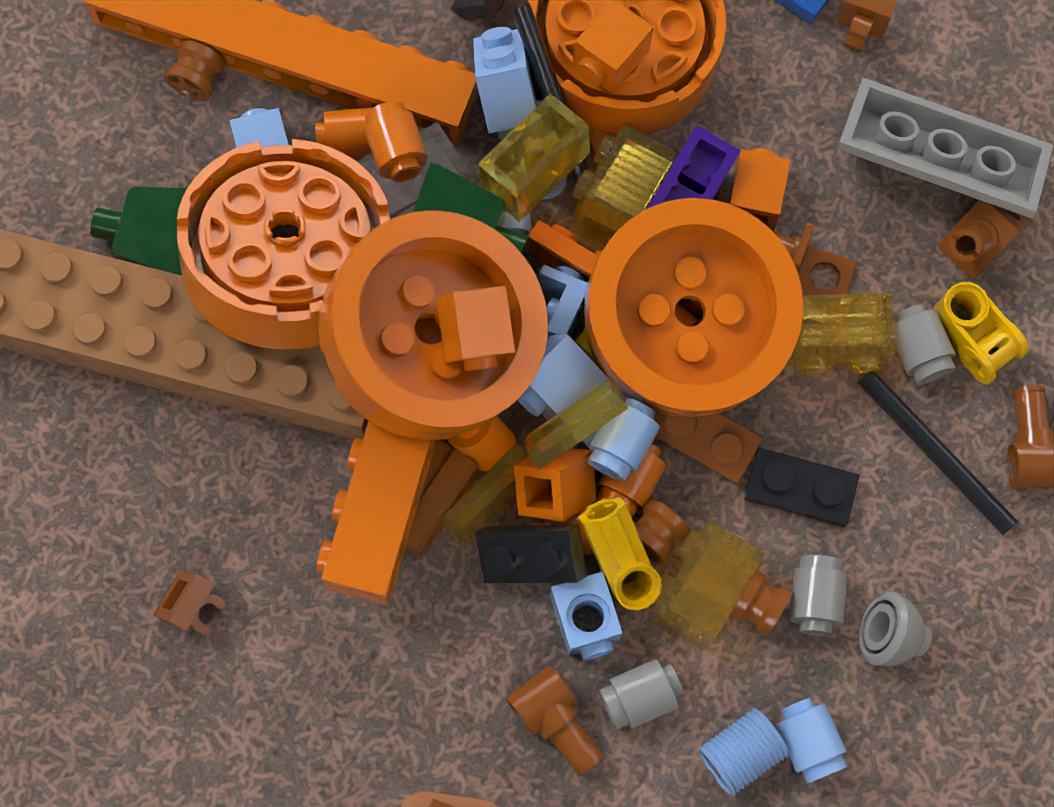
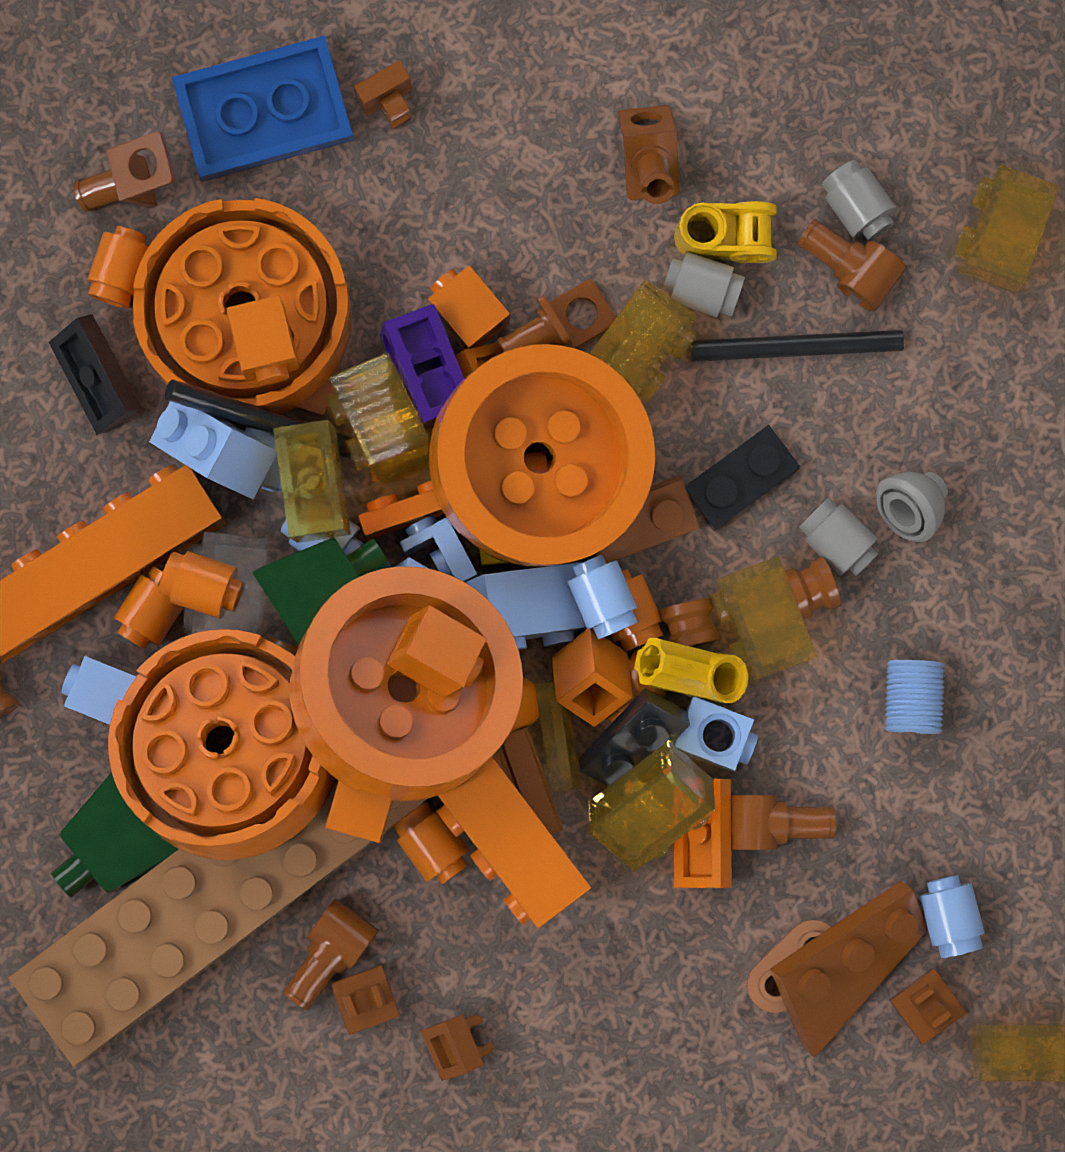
camera: 55 degrees left, 10 degrees up
clear yellow tile [525,378,628,470] -> none
light grey brick [599,659,684,730] -> none
light blue brick [775,697,848,784] -> none
light grey slope [837,78,1053,219] -> none
none -> dark orange pin [283,899,379,1010]
none -> orange brick [325,781,393,843]
none -> dark orange tile [331,965,401,1035]
none -> orange brick [393,801,470,885]
none -> clear yellow brick [589,740,716,872]
none -> orange plate [673,779,732,888]

